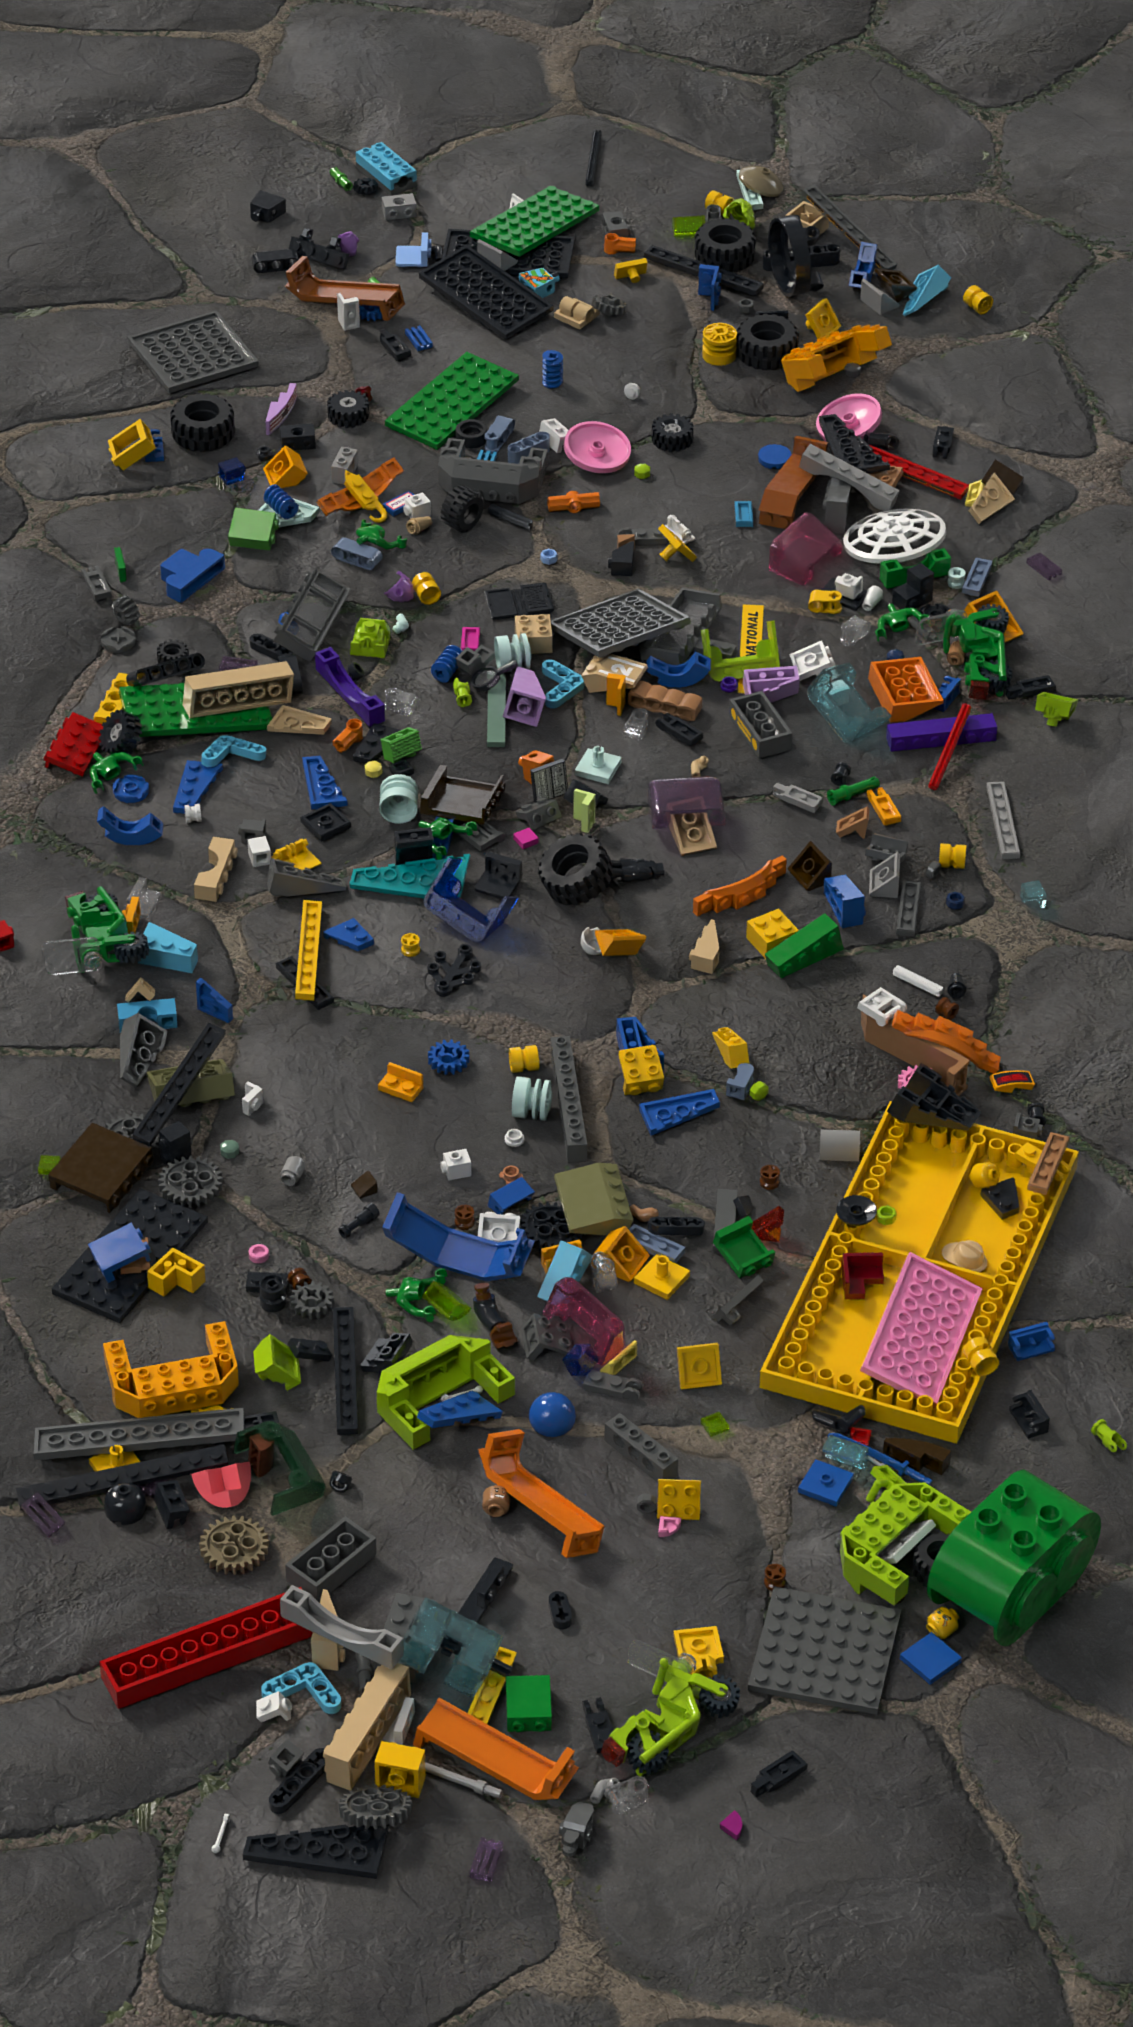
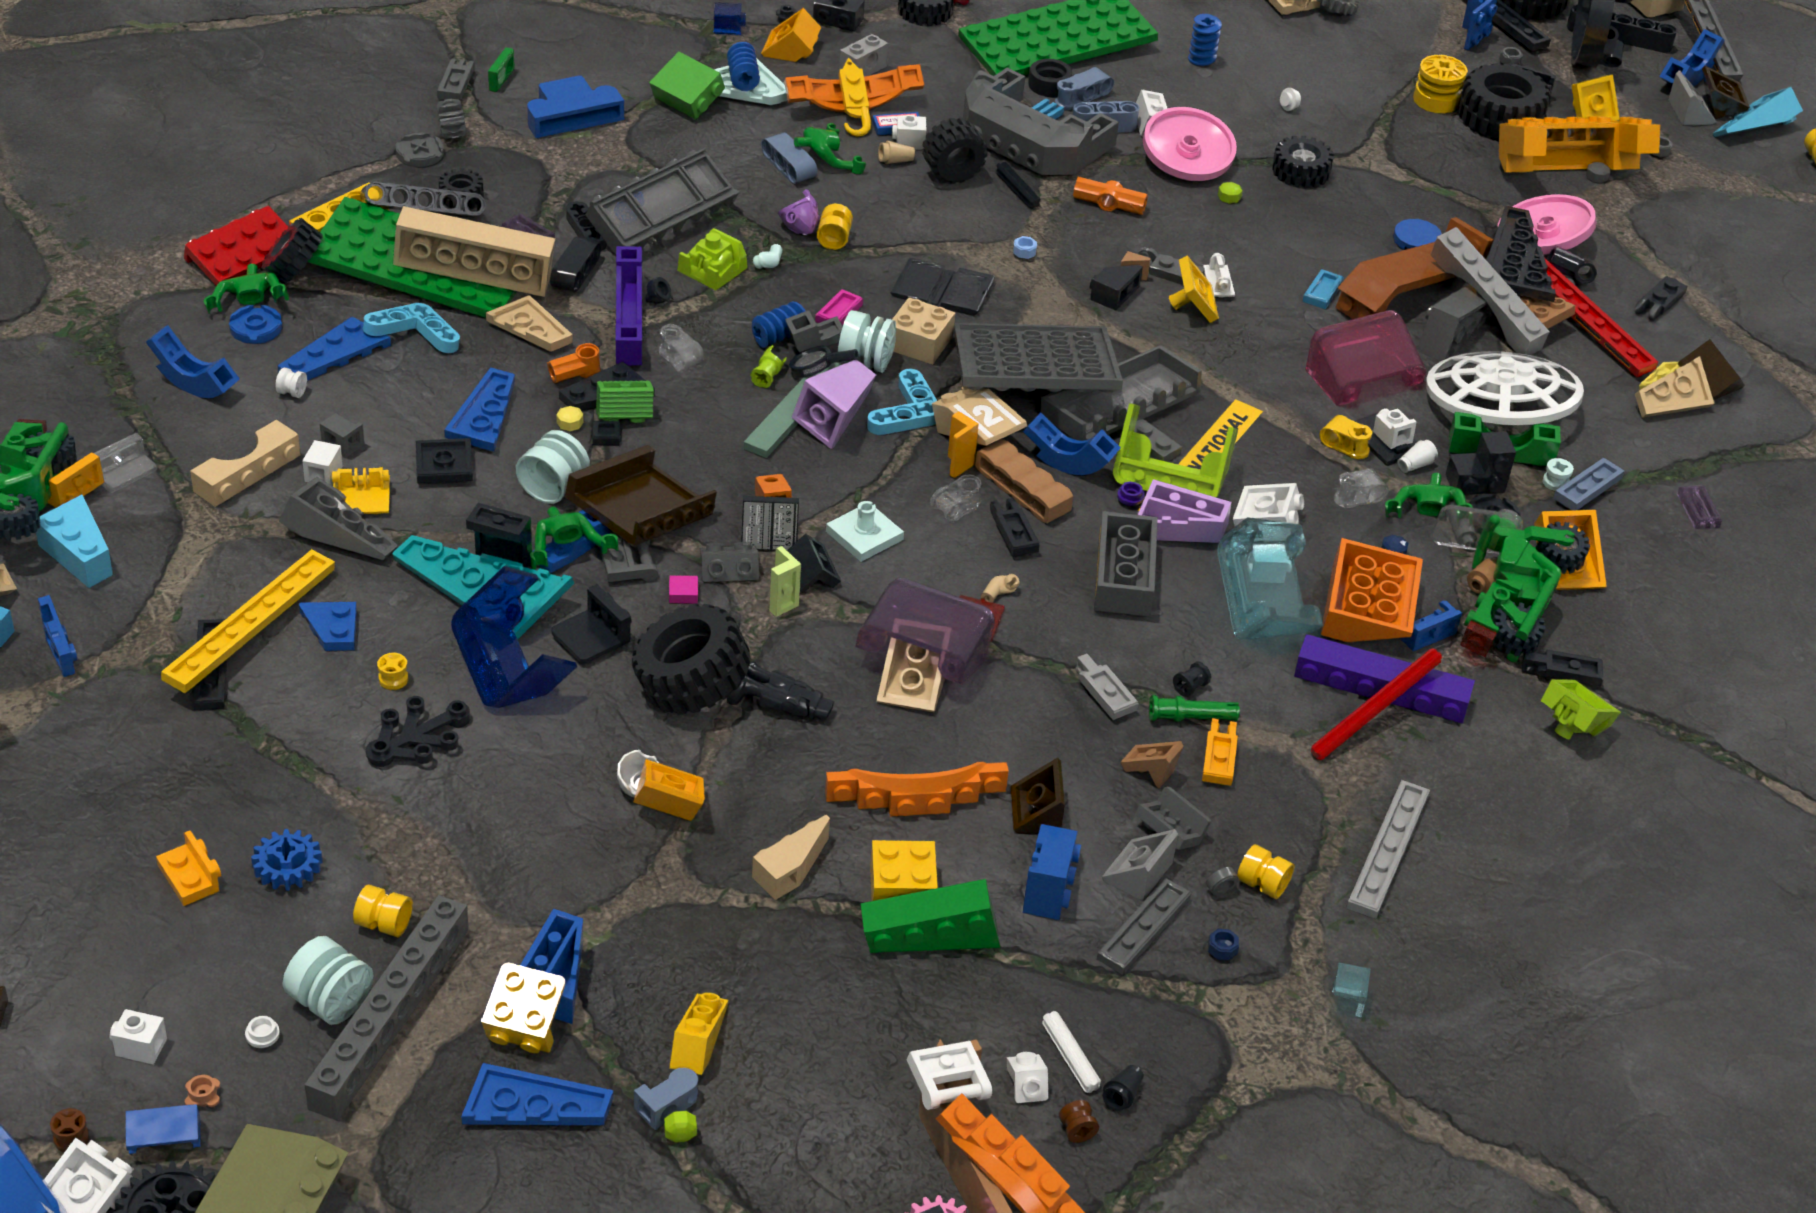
camera: 25 degrees right, 0 degrees up
none -> white bracket [1007,1052,1048,1103]

